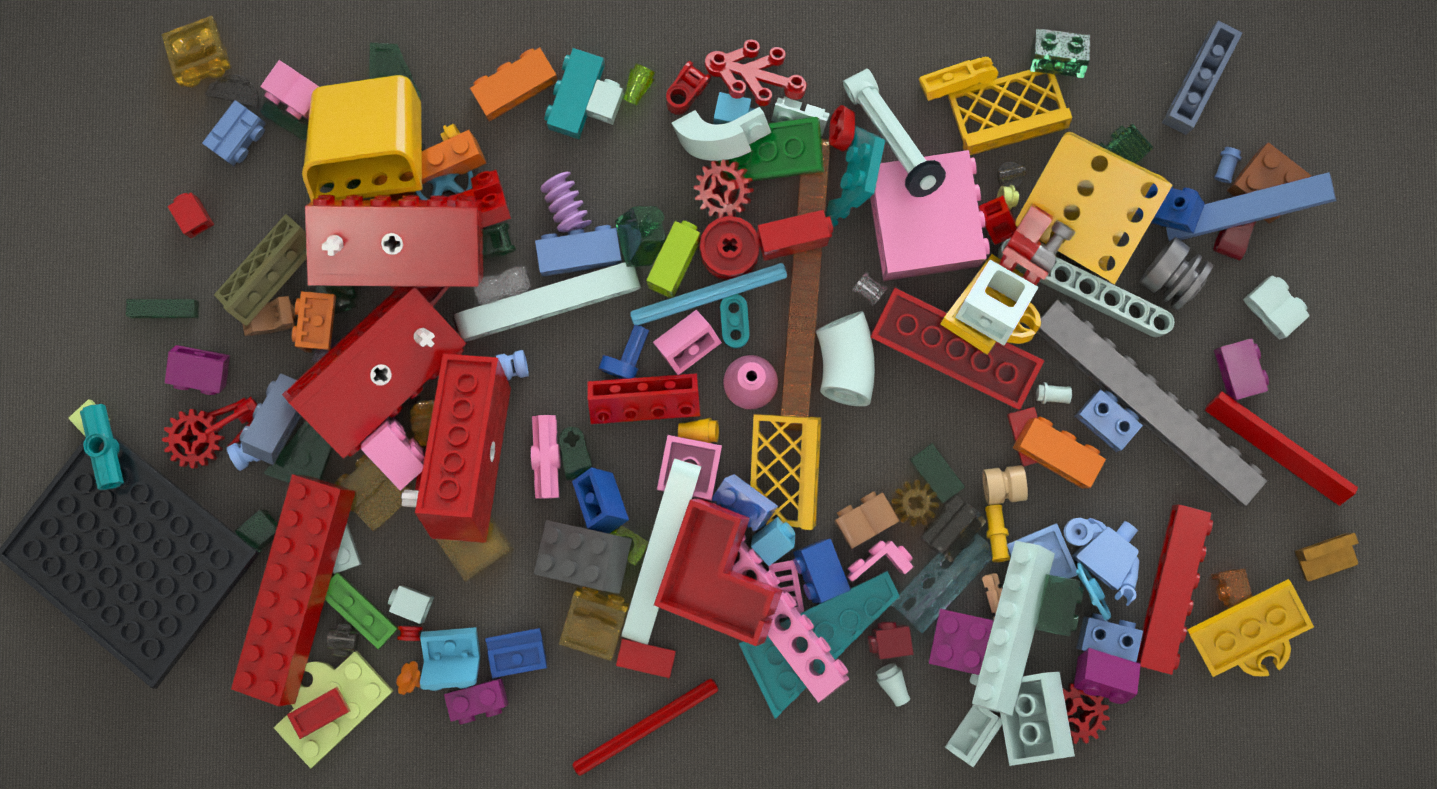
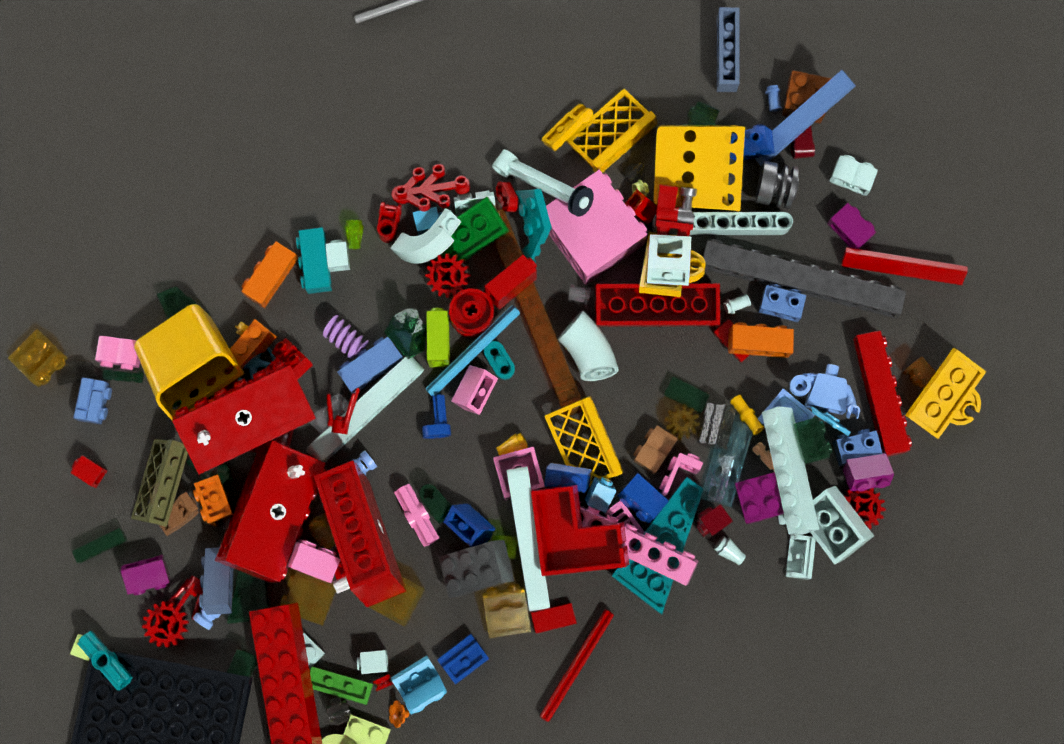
camera: 30 degrees left, 5 degrees down
magenta brick [444,678,509,725] -> none
clear green piece [483,223,516,260] -> none
red brick [588,373,700,424] -> none
bright pink cone [724,355,778,409] -> none
tan wheel [983,465,1028,505] -> none
clear green brick [1030,29,1090,78] -> none
pearl gold panel [1295,533,1358,581] -> none
none -> red plant [327,388,360,434]

